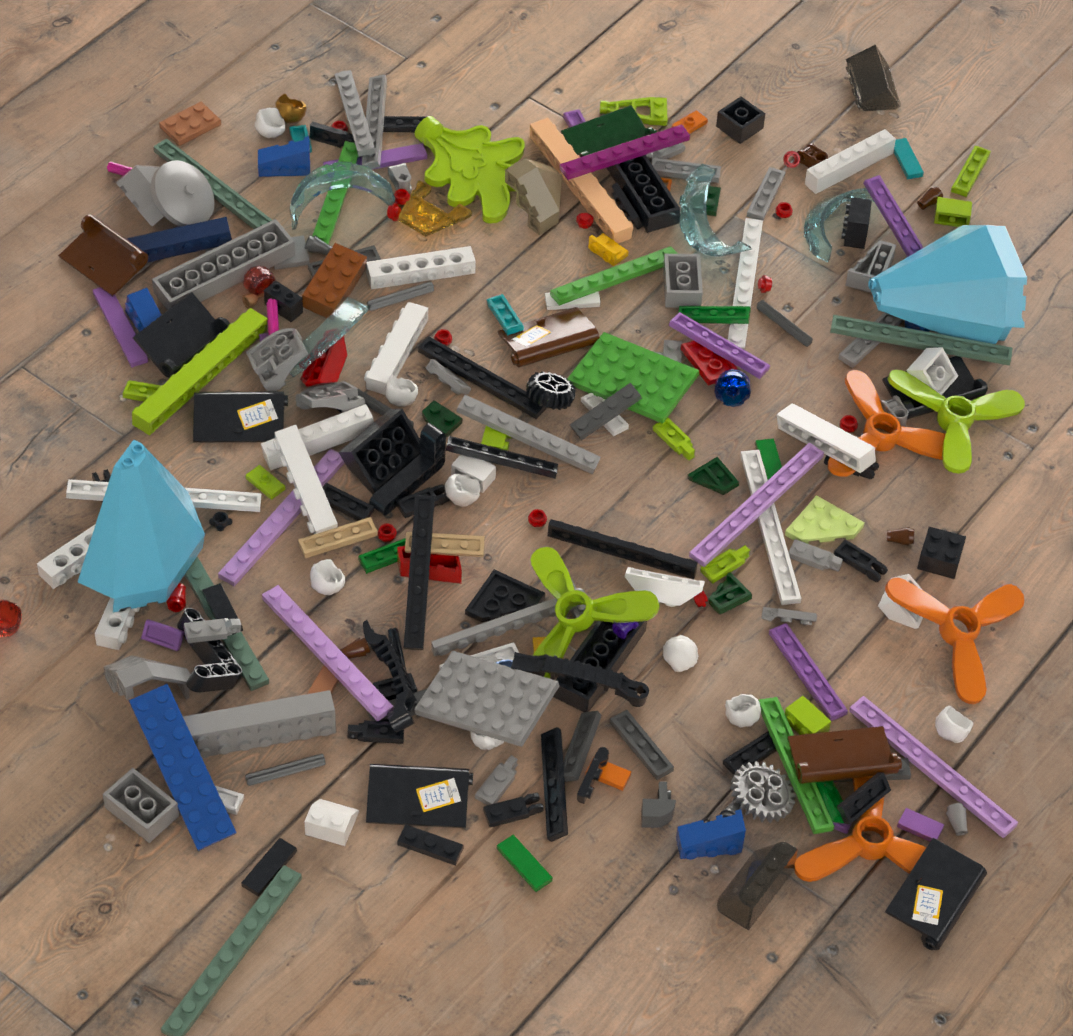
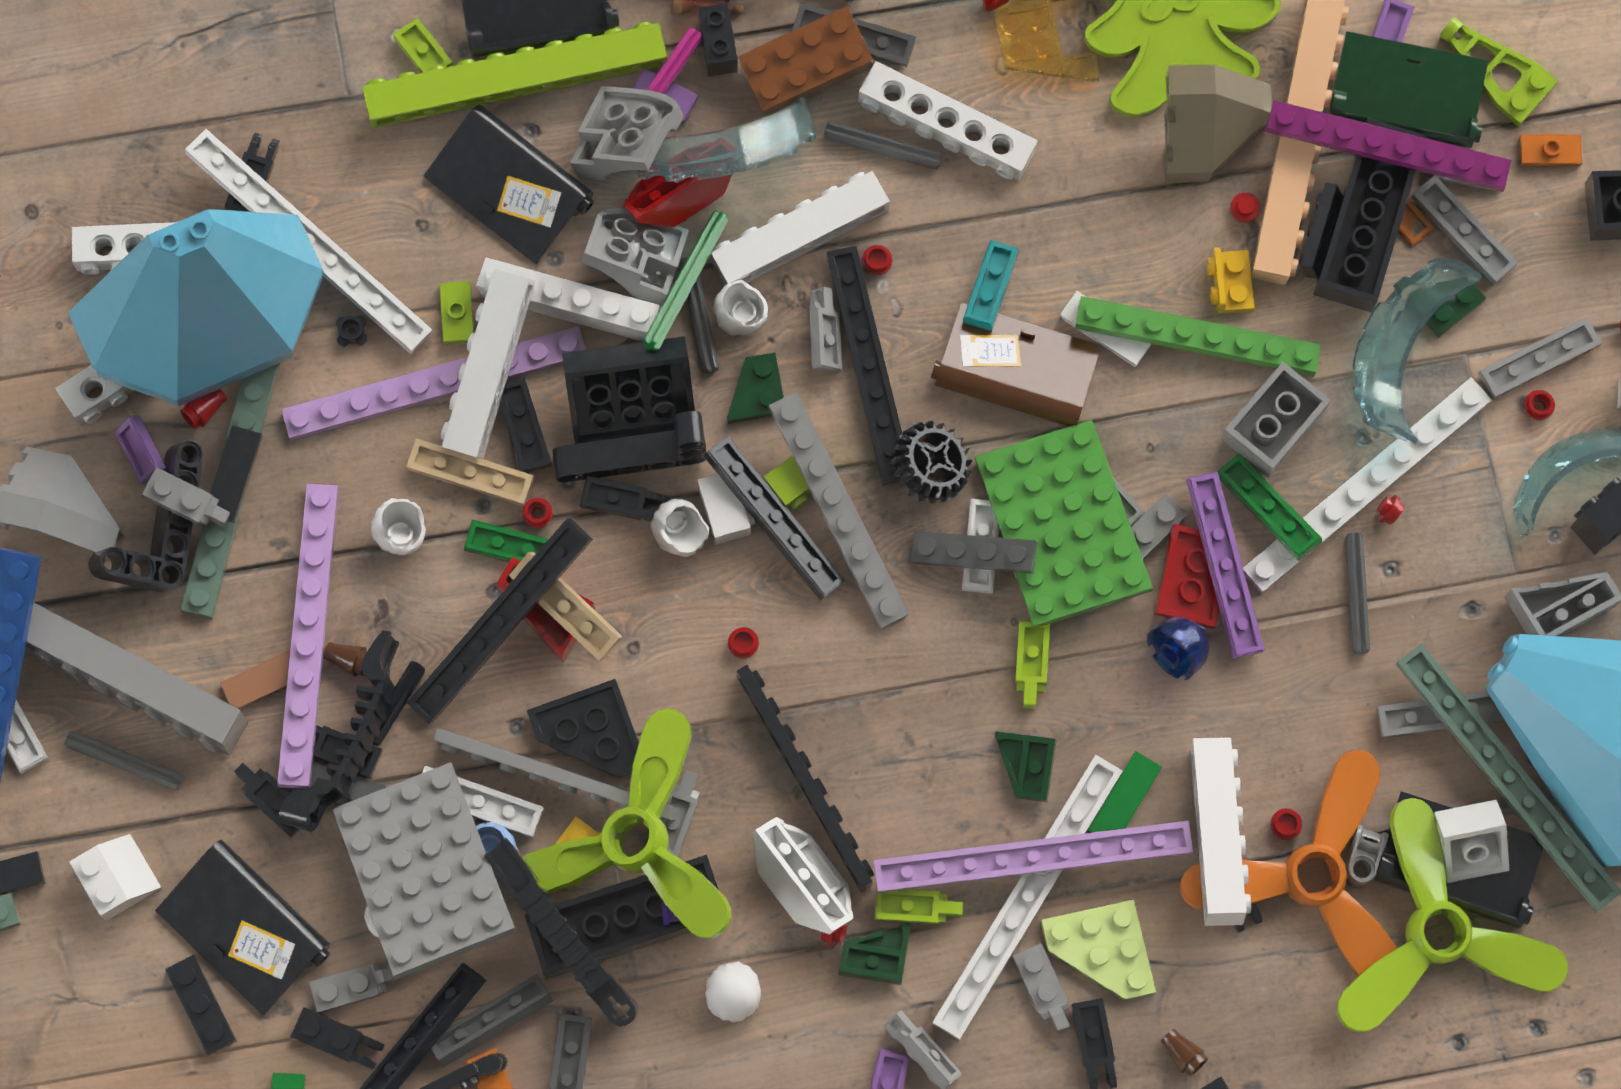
camera: 40 degrees right, 25 degrees up
none -> axle [643,210,728,351]

